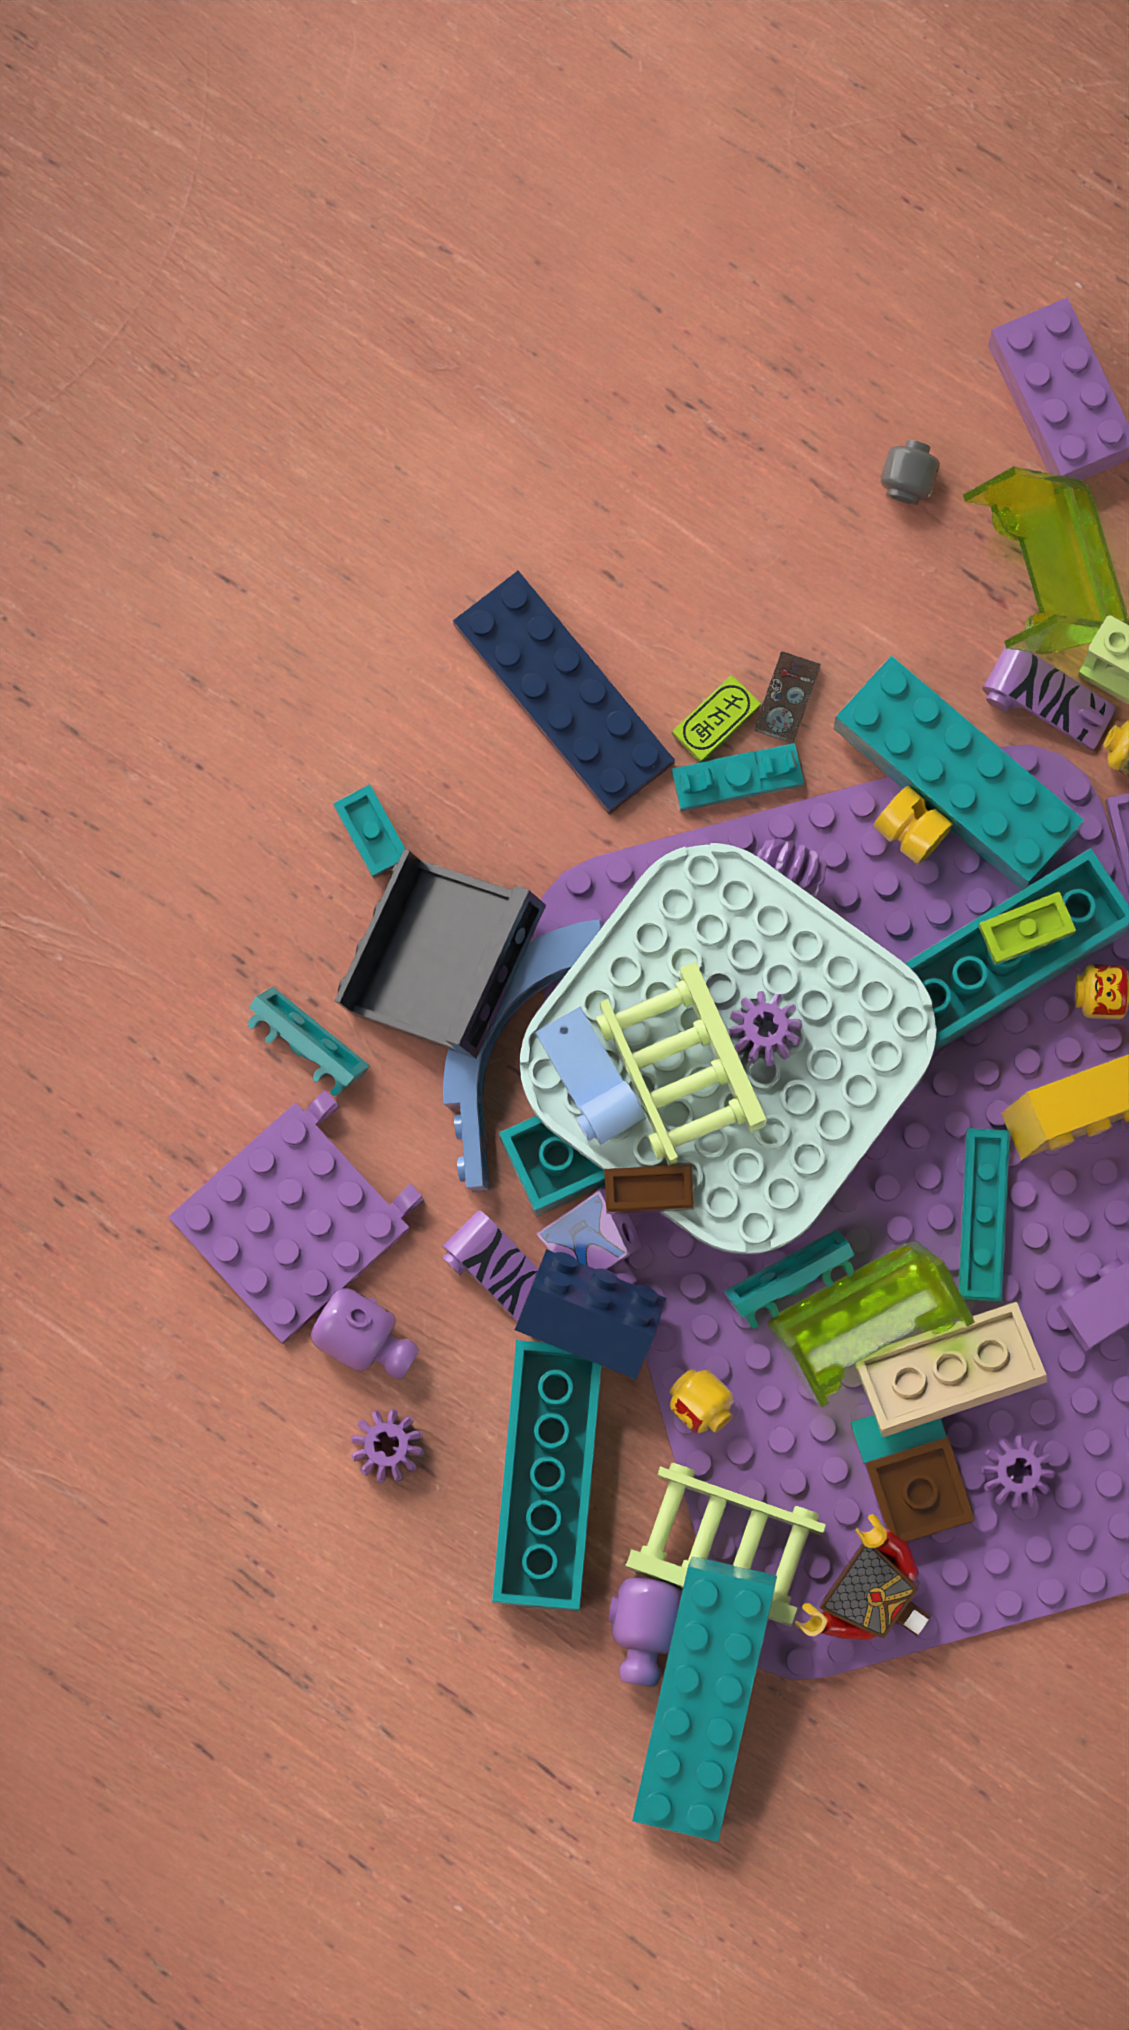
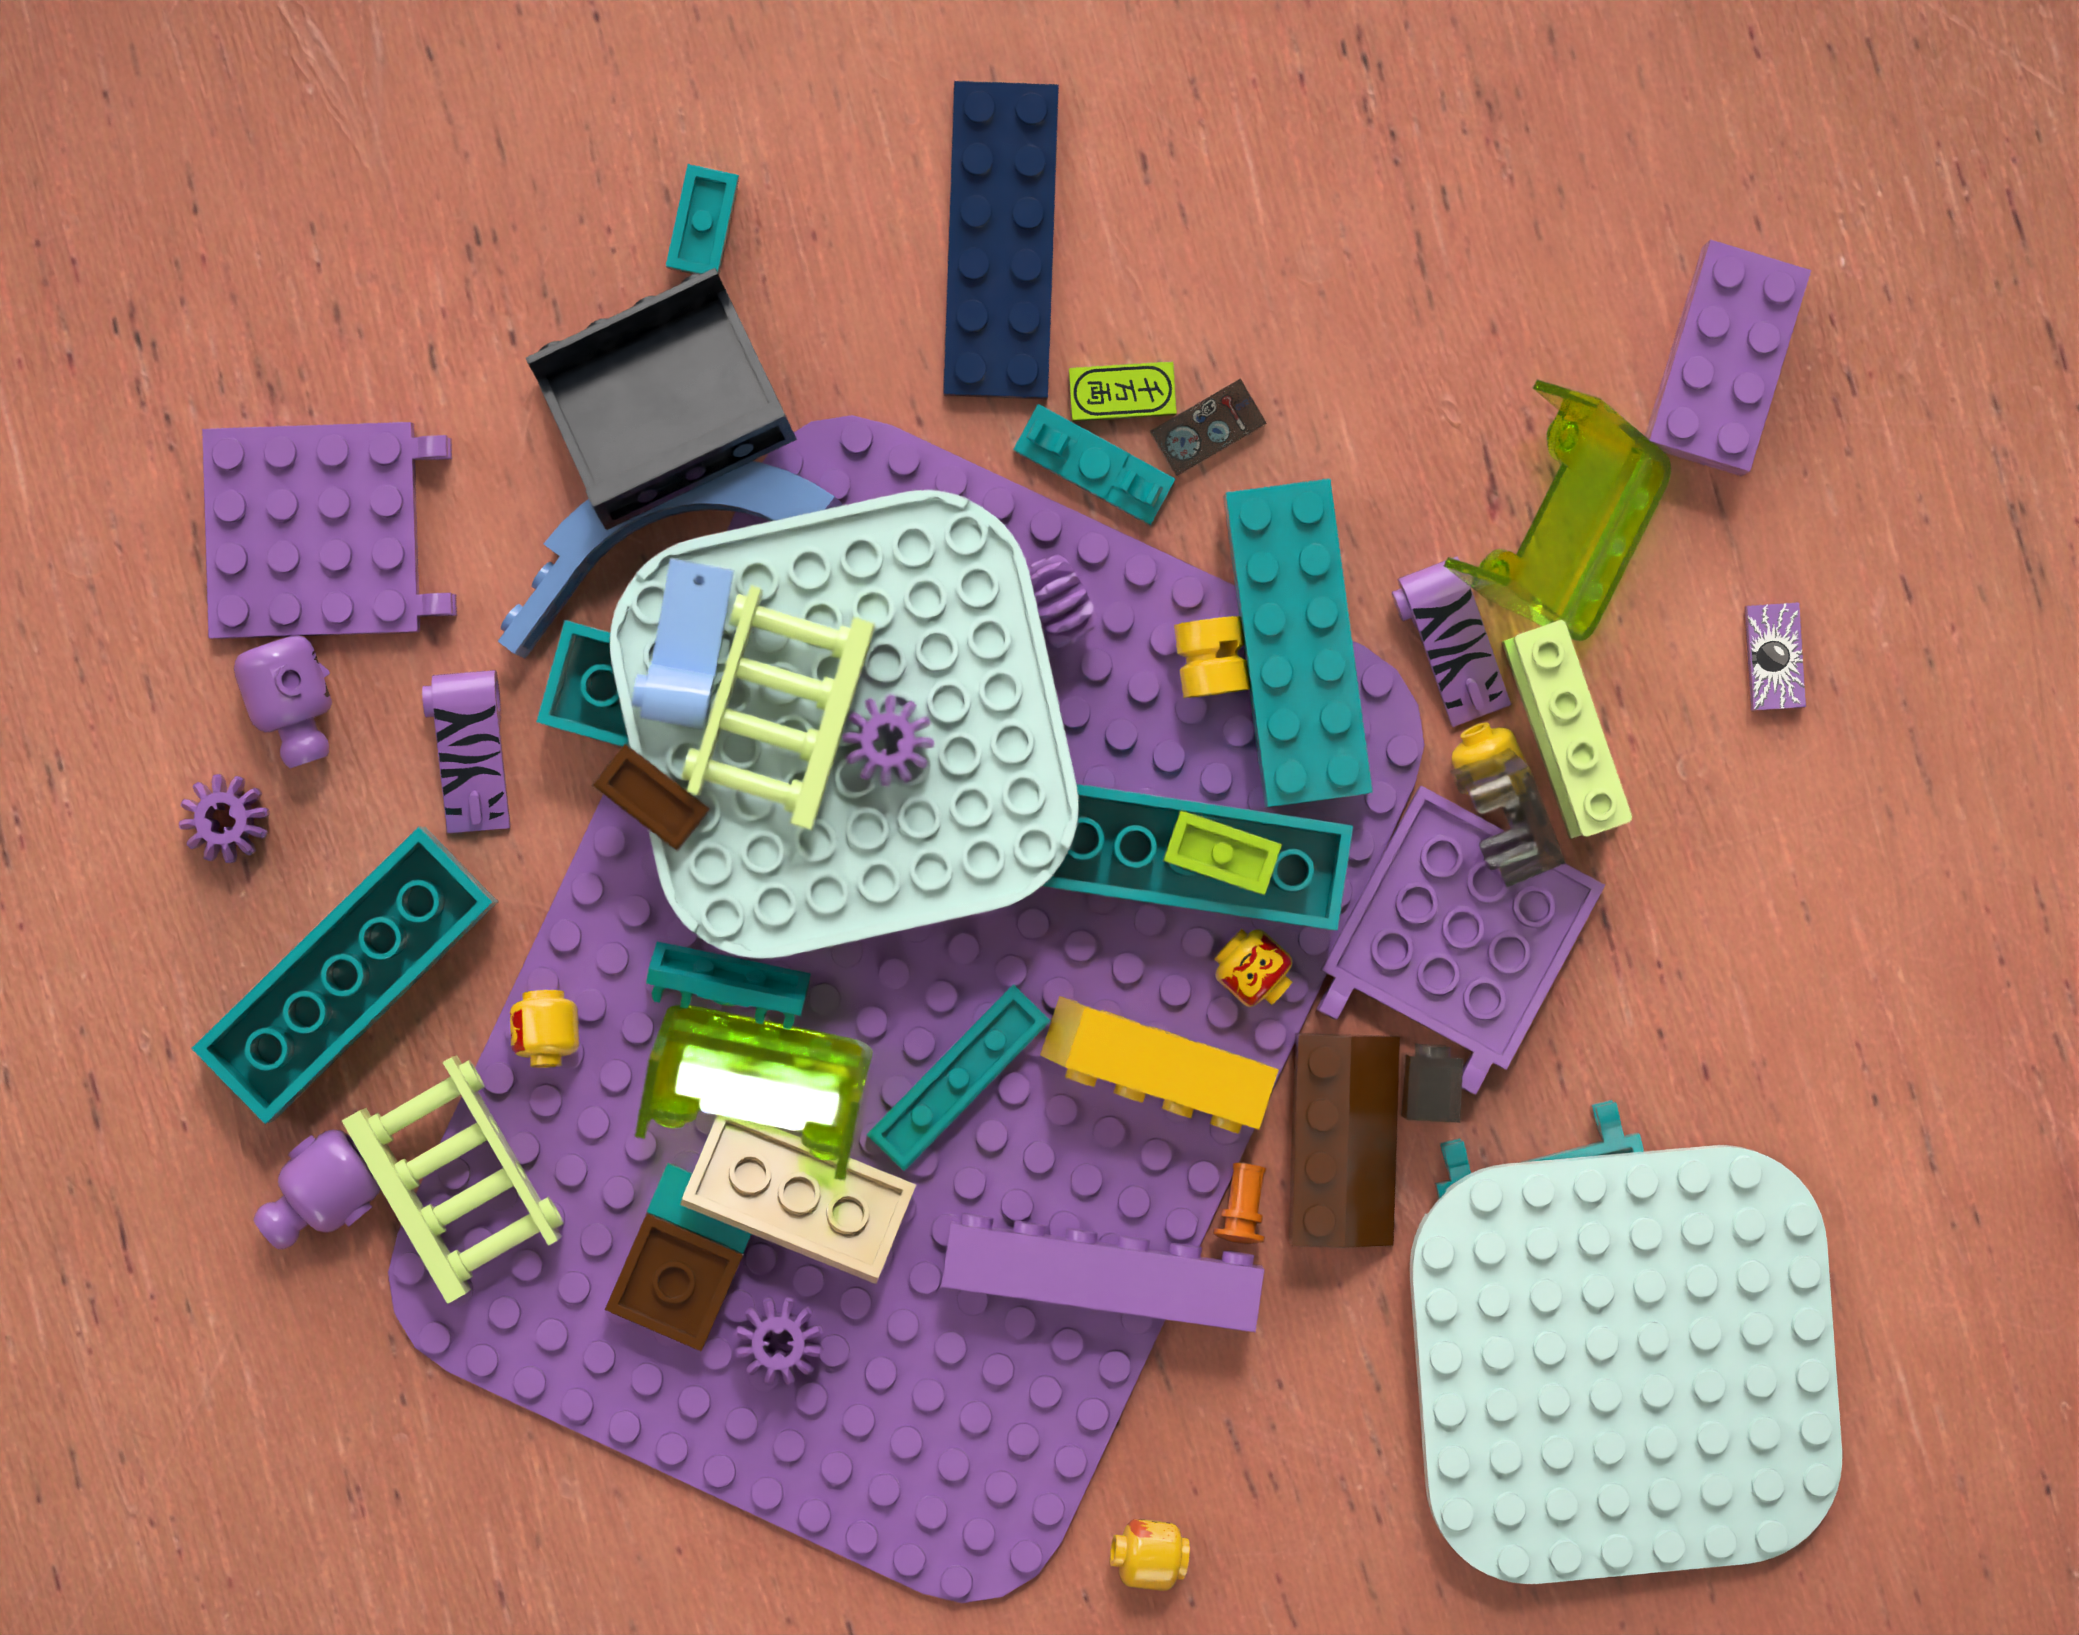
camera: 35 degrees right, 10 degrees up
teal plate [248,987,370,1096] -> none
dark blue brick [514,1249,666,1379] -> none
torso [536,1188,641,1284] -> none
teal brick [632,1556,778,1842] -> none
torso [795,1514,931,1640] -> none
dark grey head [880,440,940,505] -> none

